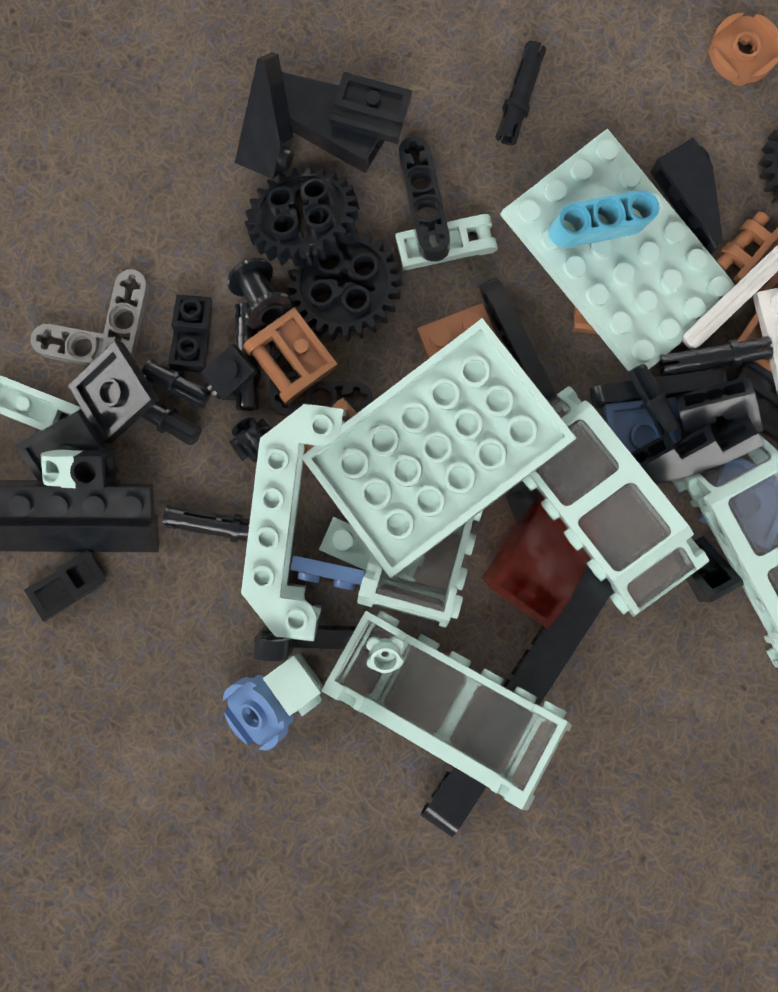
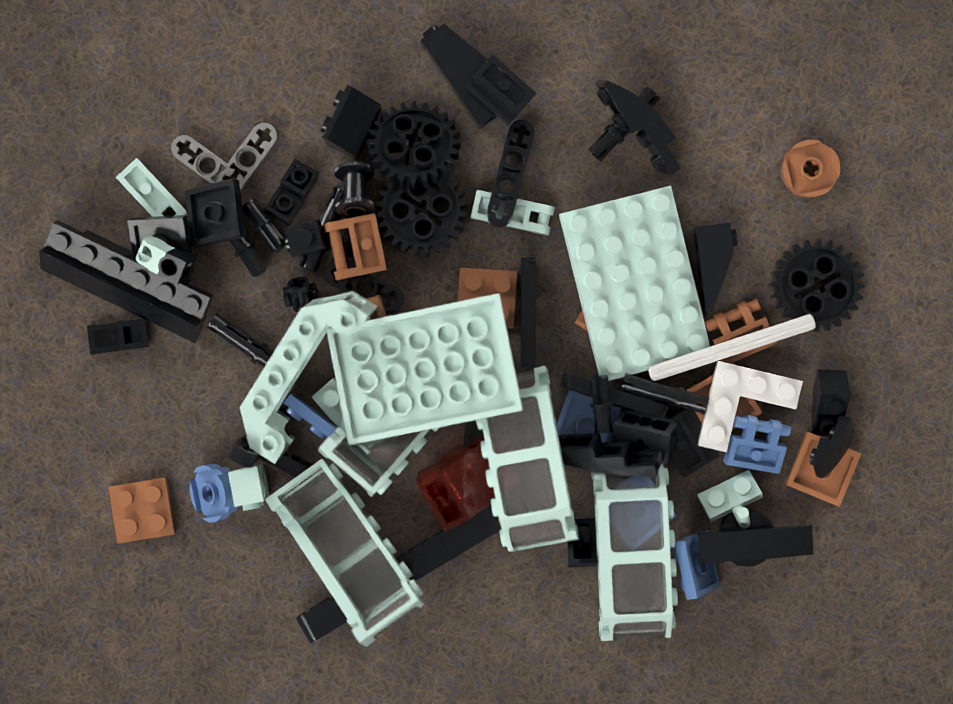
camera: 25 degrees right, 5 degrees up
black slope [235,52,294,179] -> none
light aqua plate [366,636,404,673] -> none
medium azure beam [548,190,660,248] -> none
none -> nougat plate [109,477,176,544]
none -> black slope [320,85,382,160]
none -> black slope [595,80,681,175]

